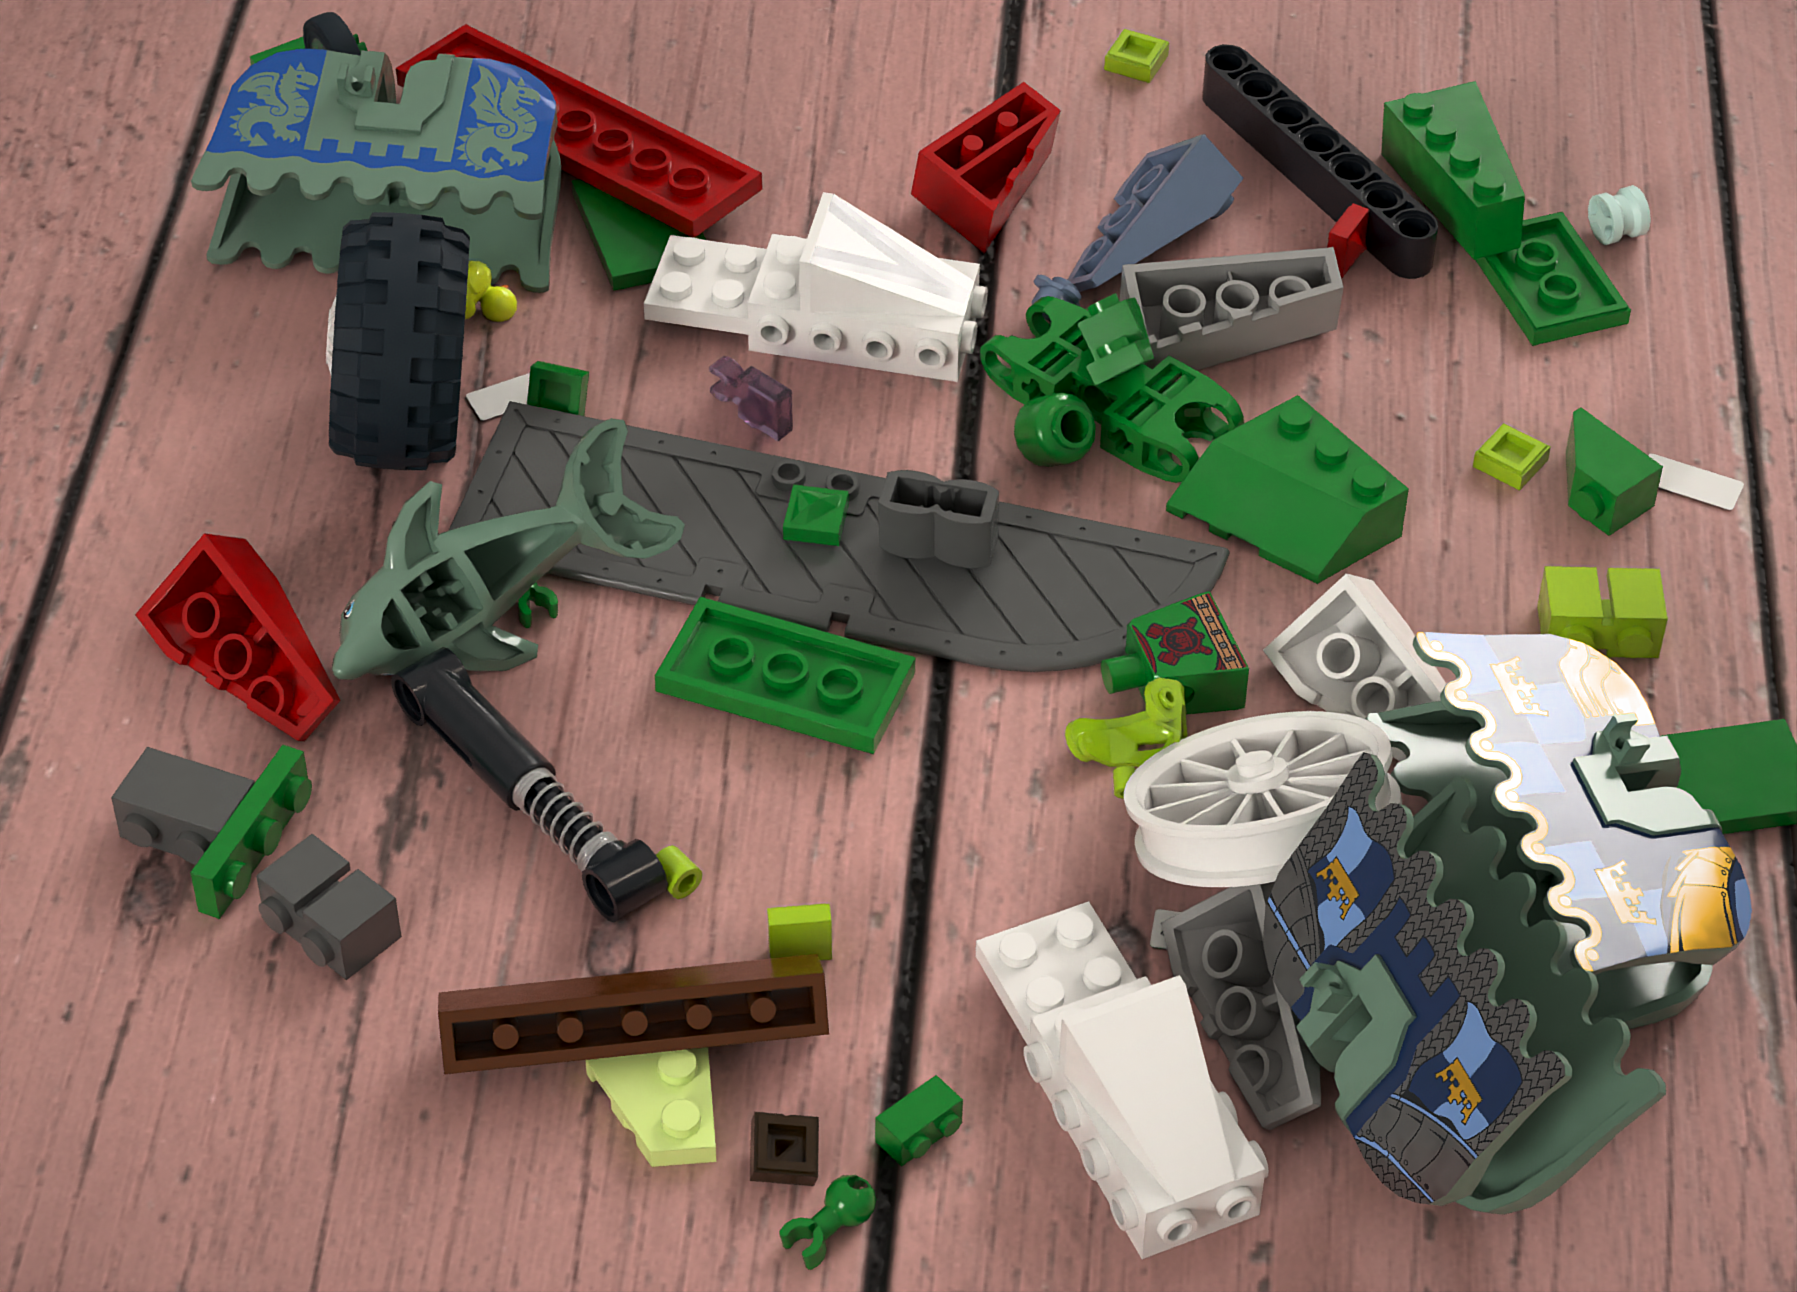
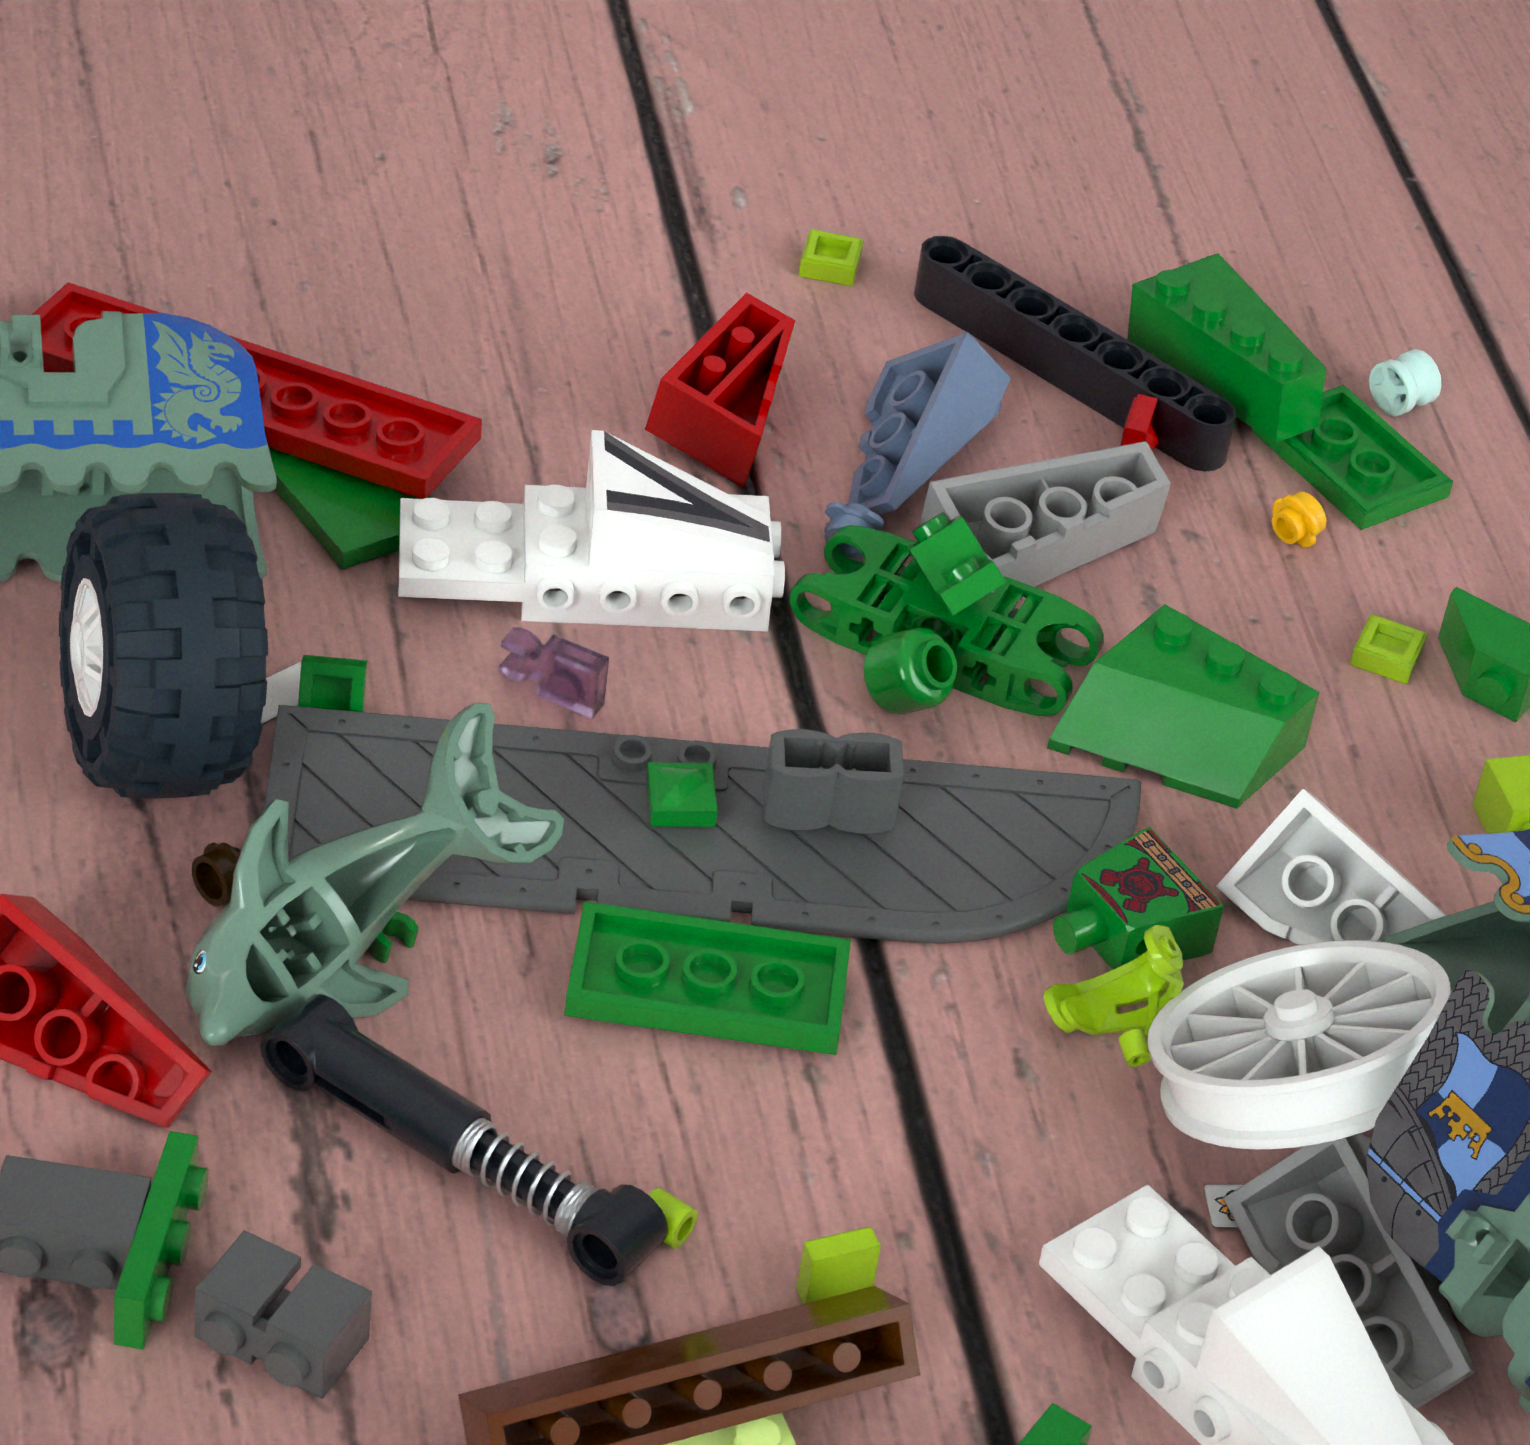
camera: 20 degrees left, 5 degrees down
none -> yellow plate [1272,491,1326,548]

